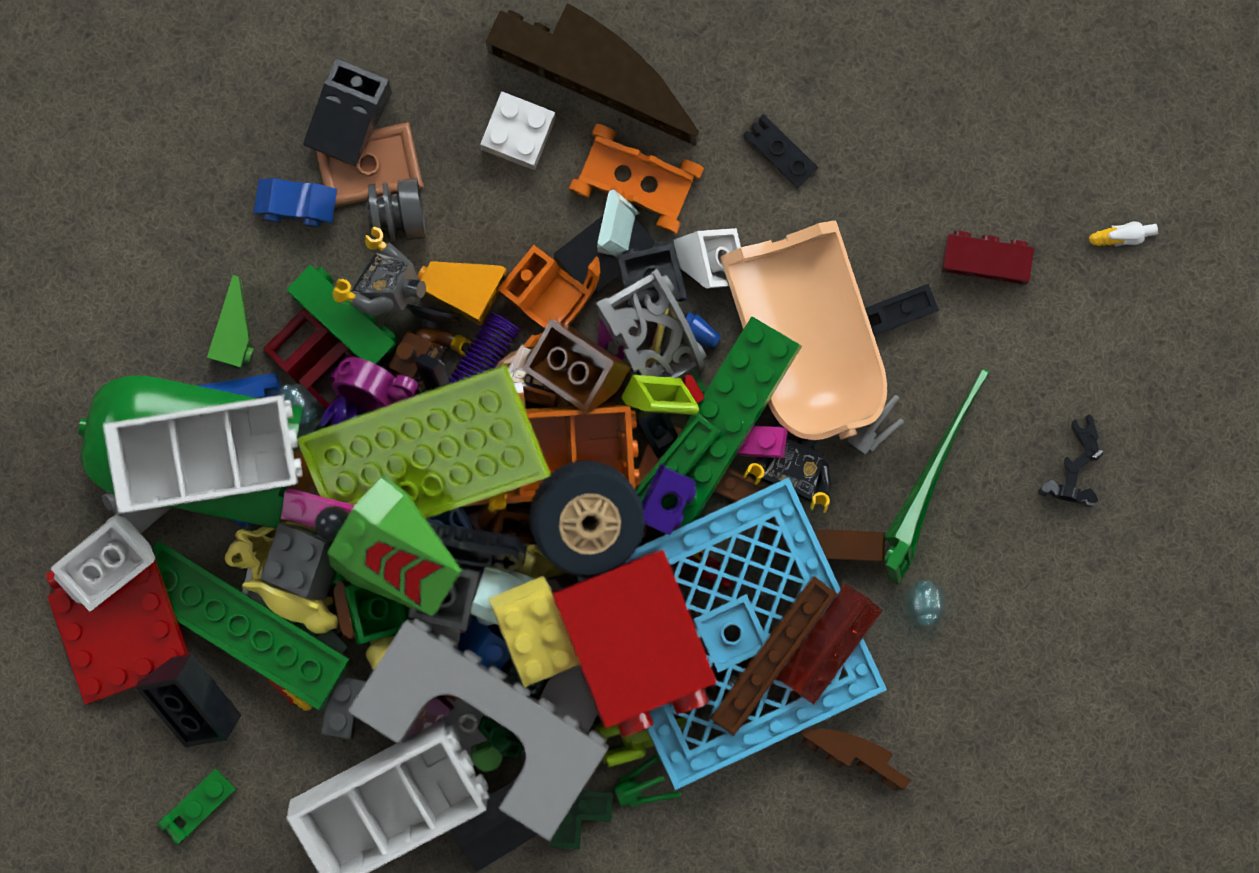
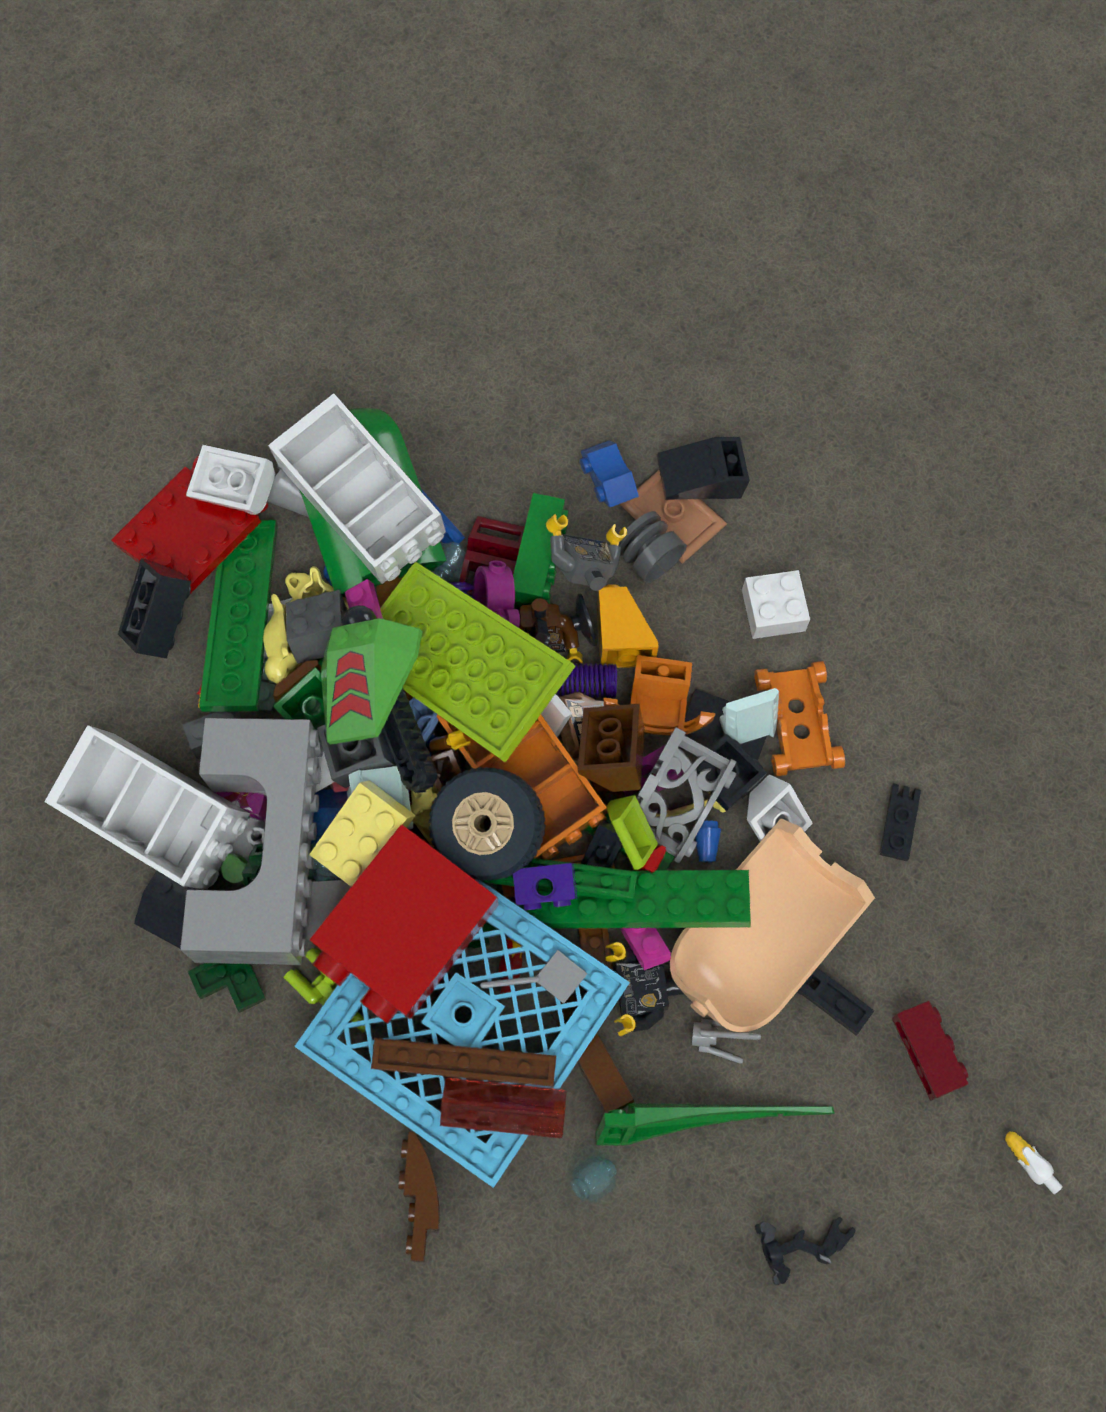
camera: 55 degrees right, 15 degrees down
green plate [157,768,237,846] -> none
bright green slope [207,275,254,370] -> none
dark brown slope [486,3,699,146] -> none
green plant [614,753,682,808] -> none
none -> light grey piece [480,950,587,1004]

